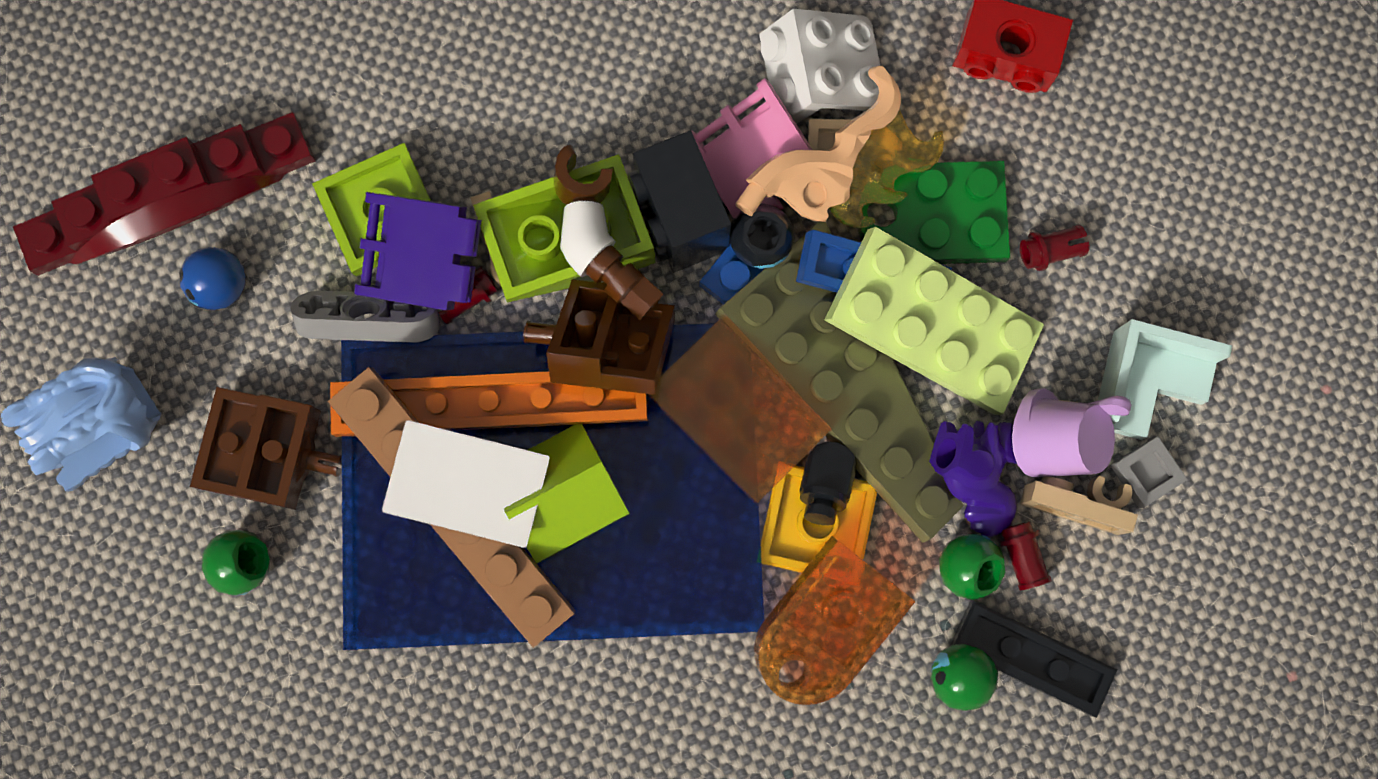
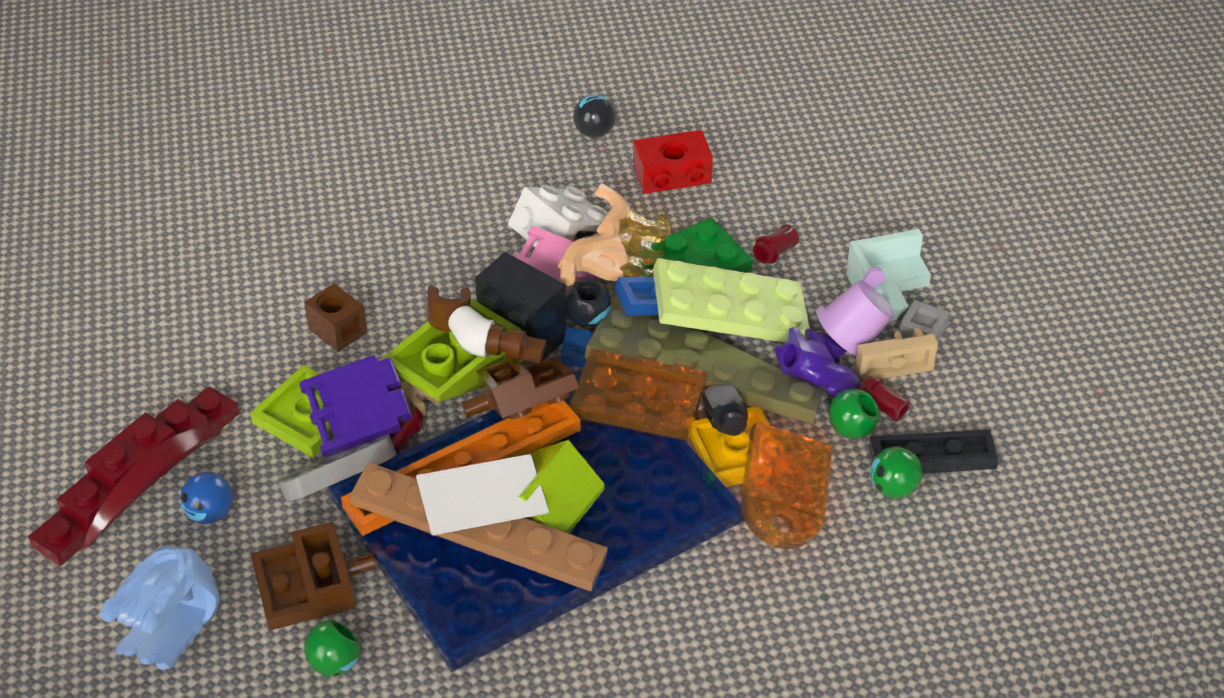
camera: 30 degrees left, 35 degrees down
none -> reddish brown brick [304,283,367,352]

